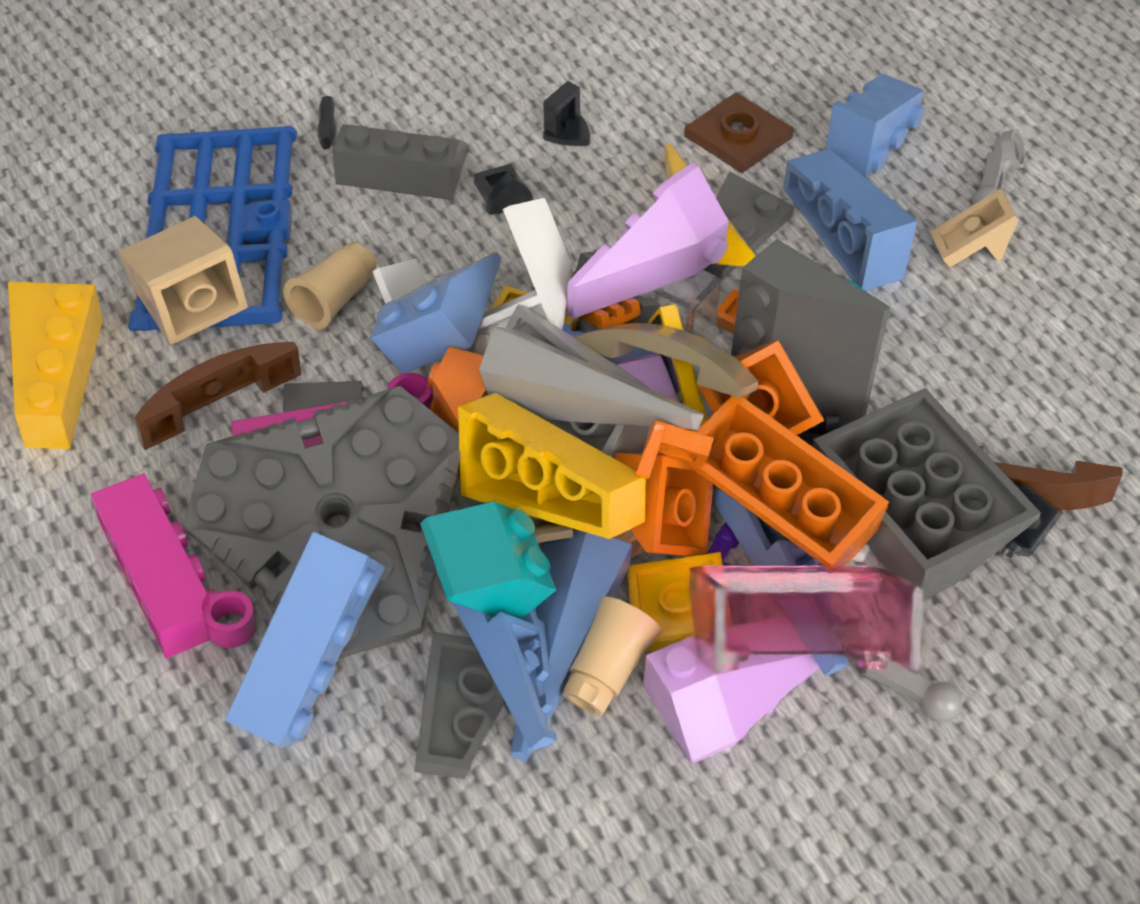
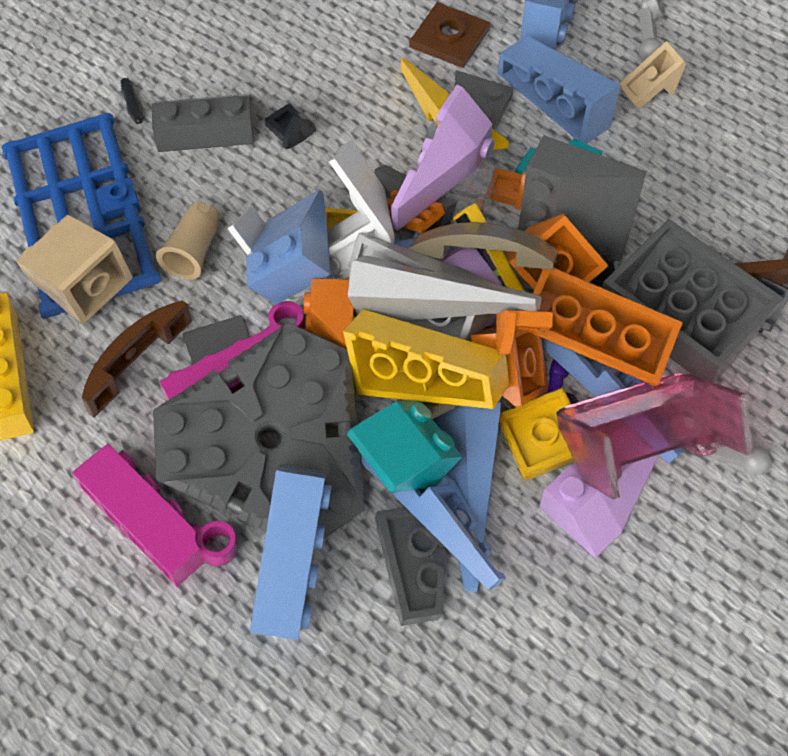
camera: 15 degrees left, 10 degrees up
black tile [543,81,590,146] -> none
tan plant [562,596,662,716] -> none

